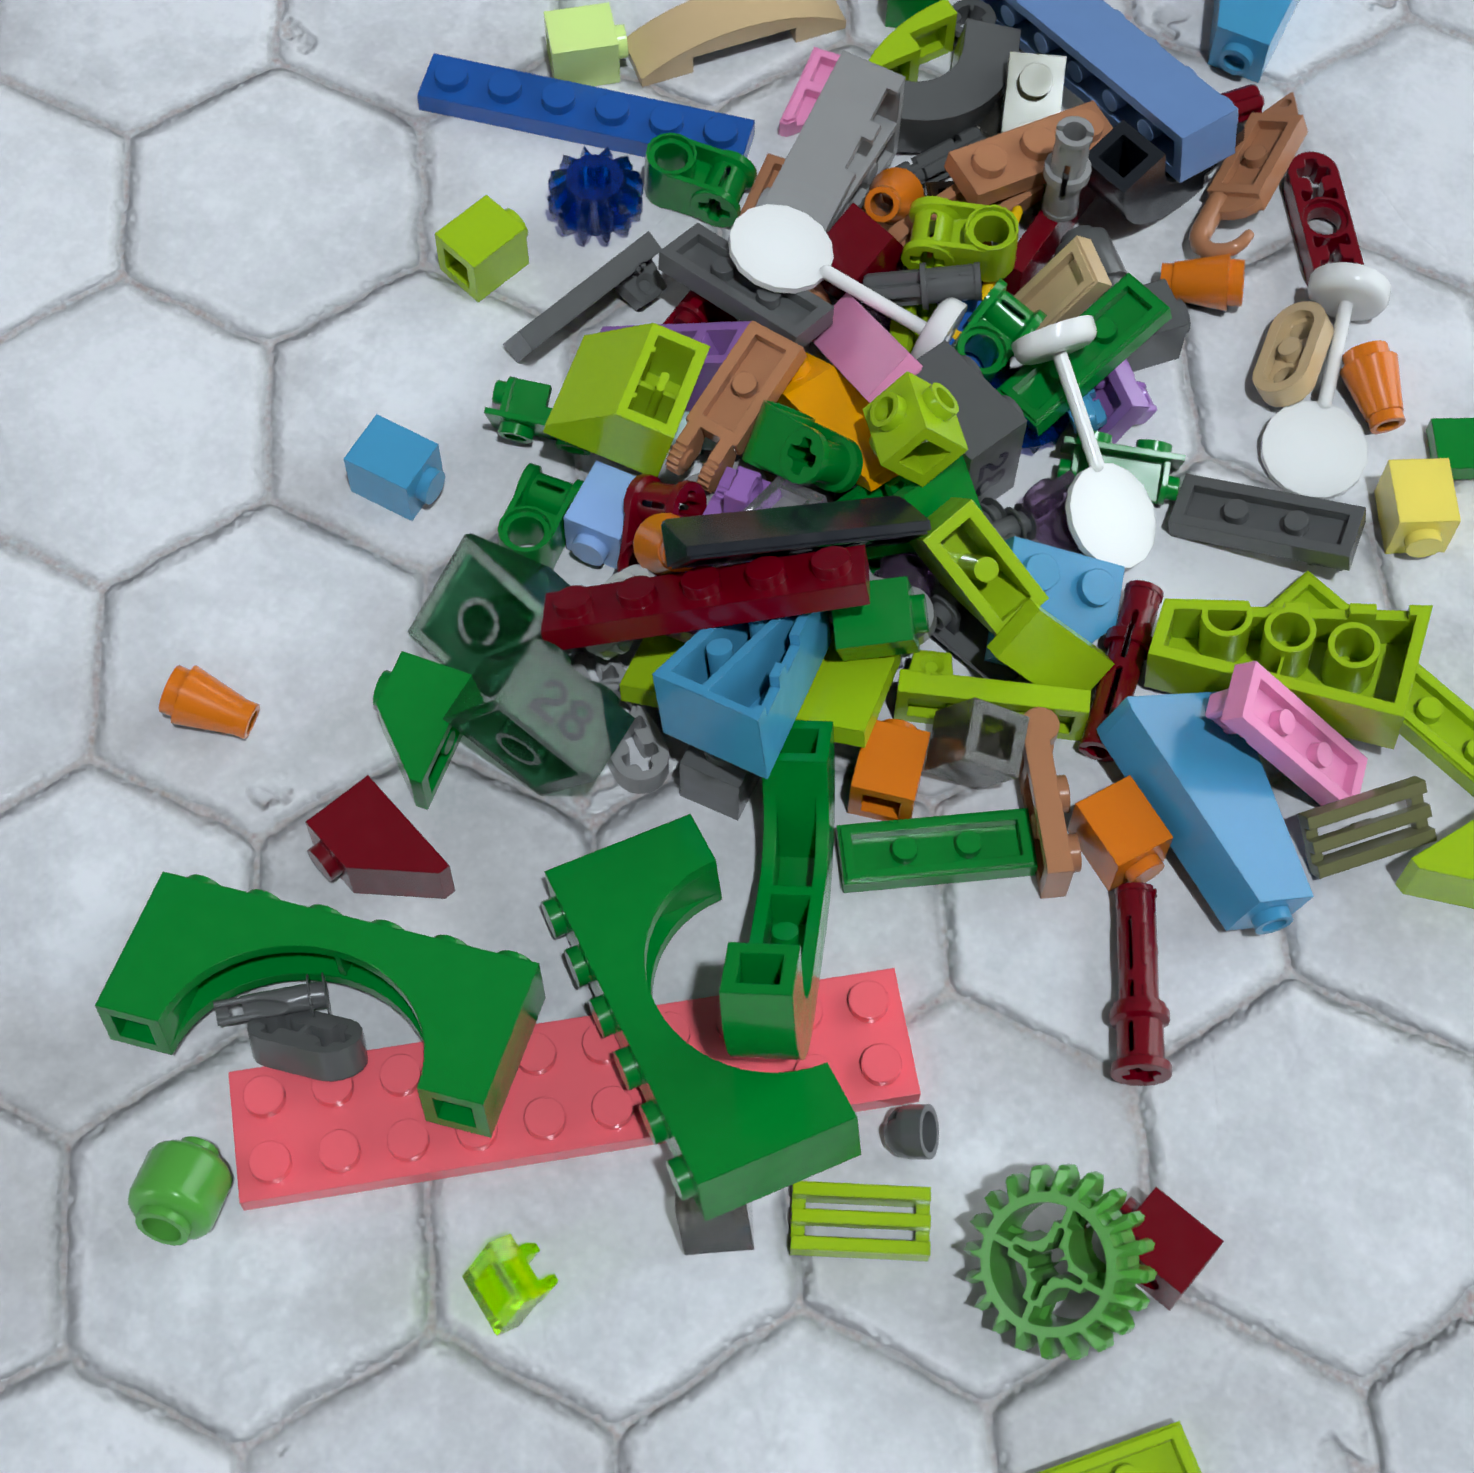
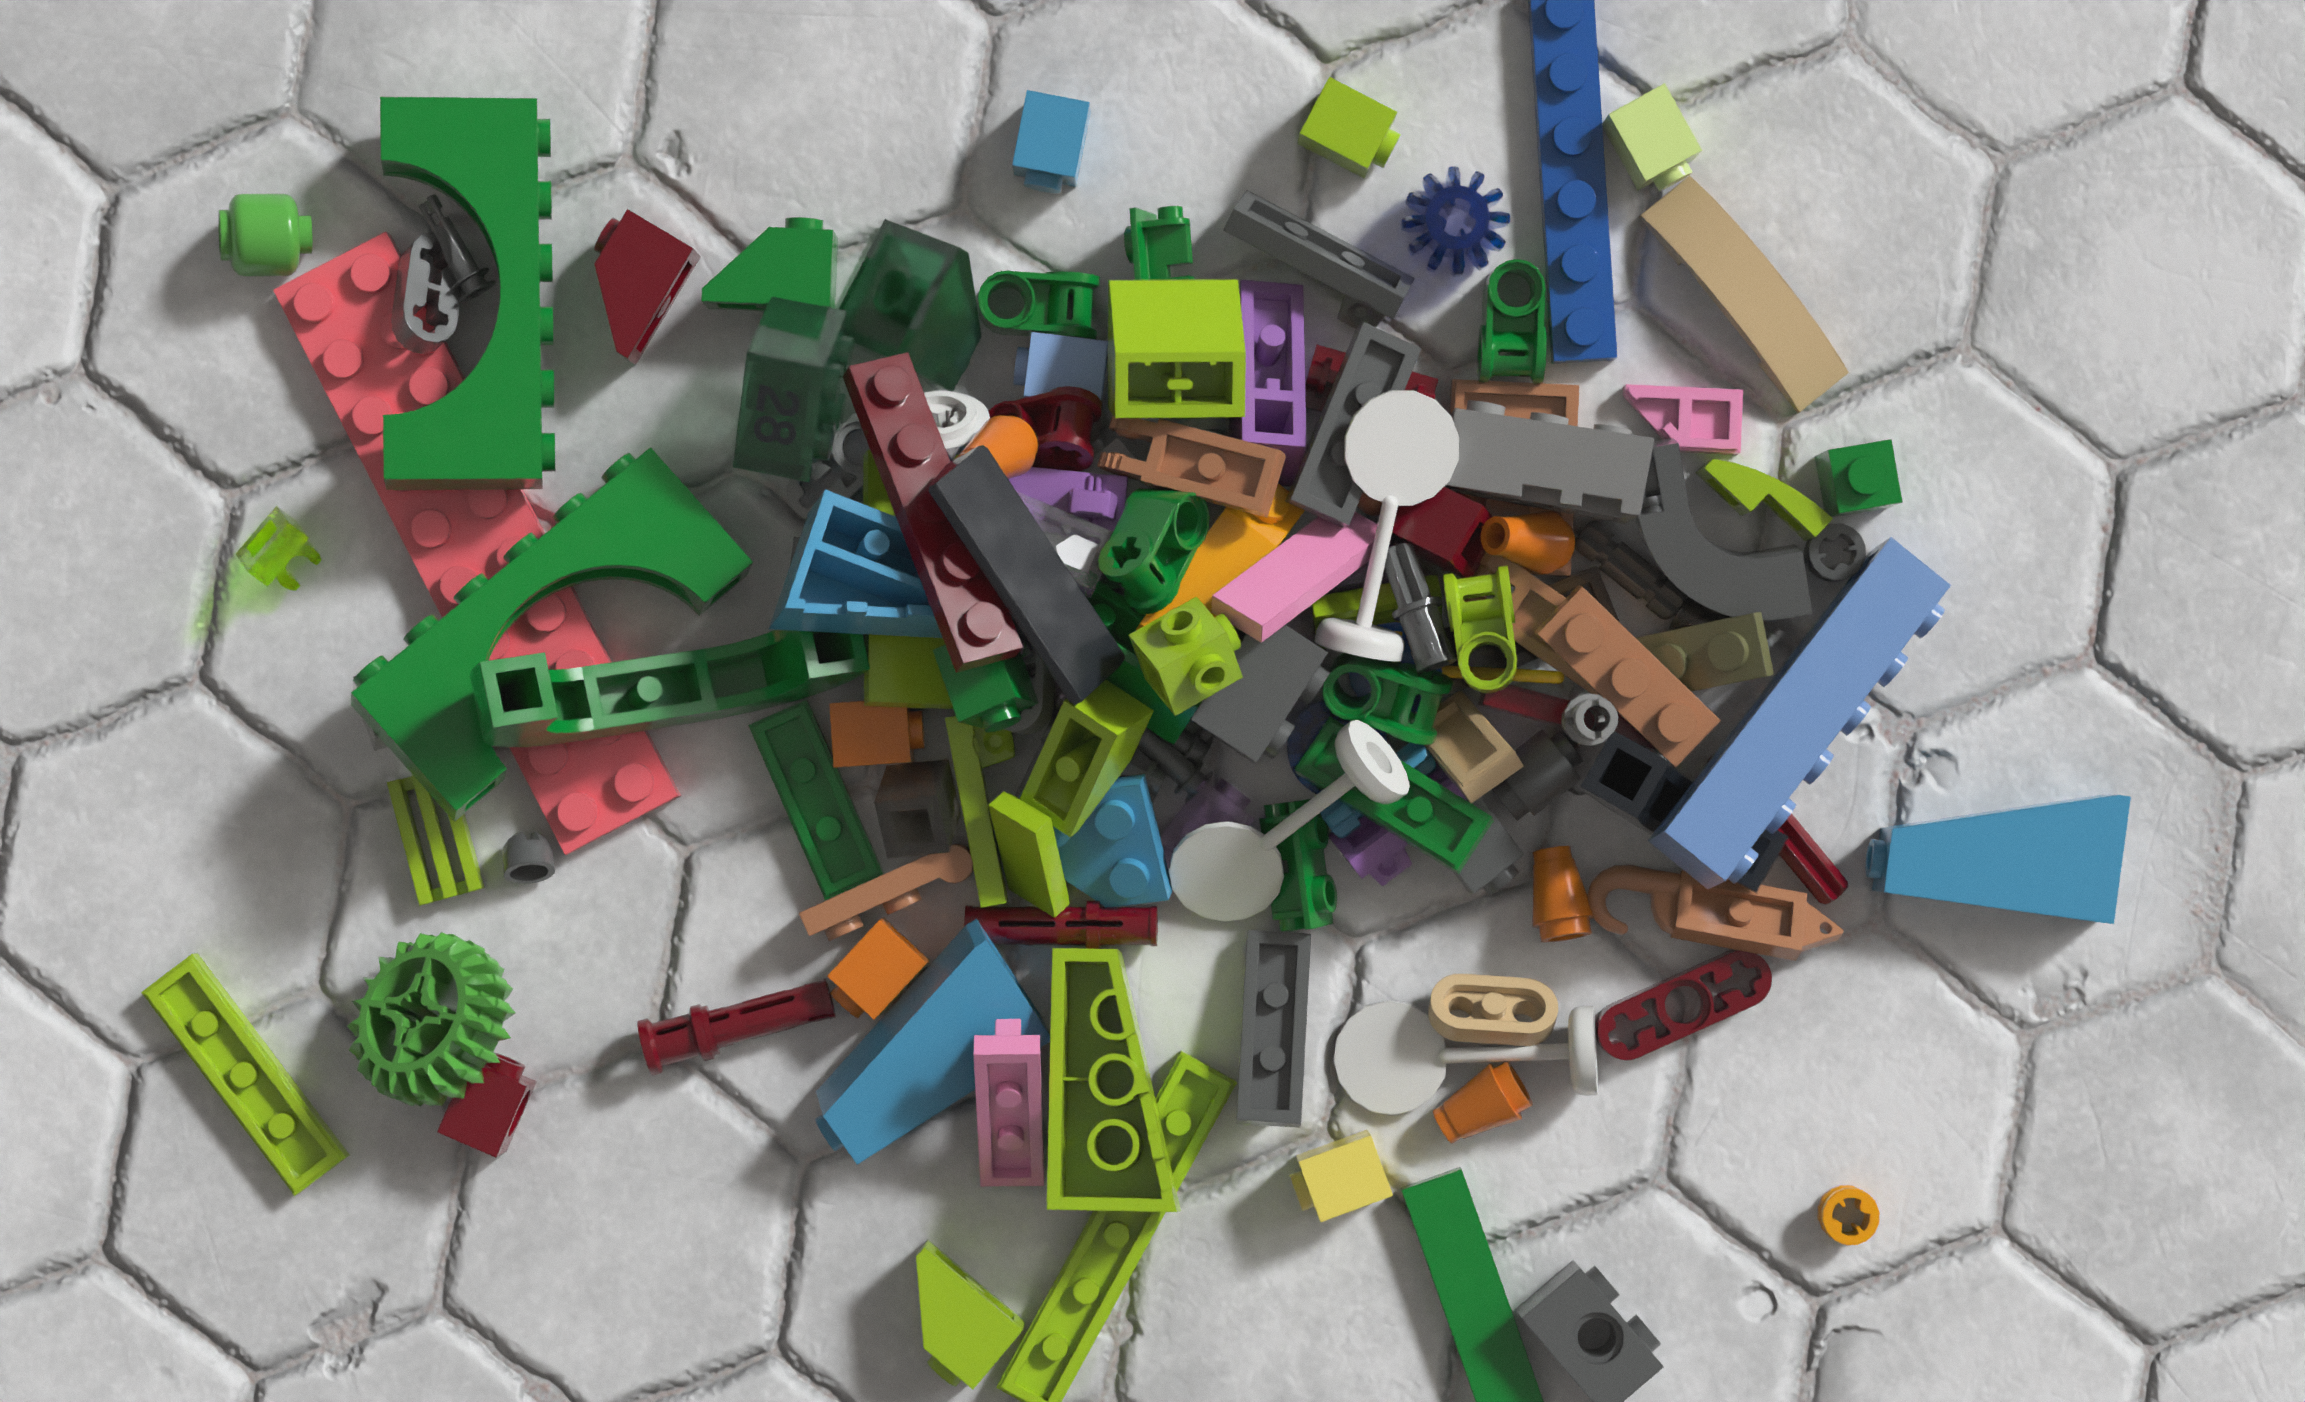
camera: 70 degrees right, 25 degrees up
orange cone [159,665,260,739] -> none
olive tile [1298,776,1437,879] -> none

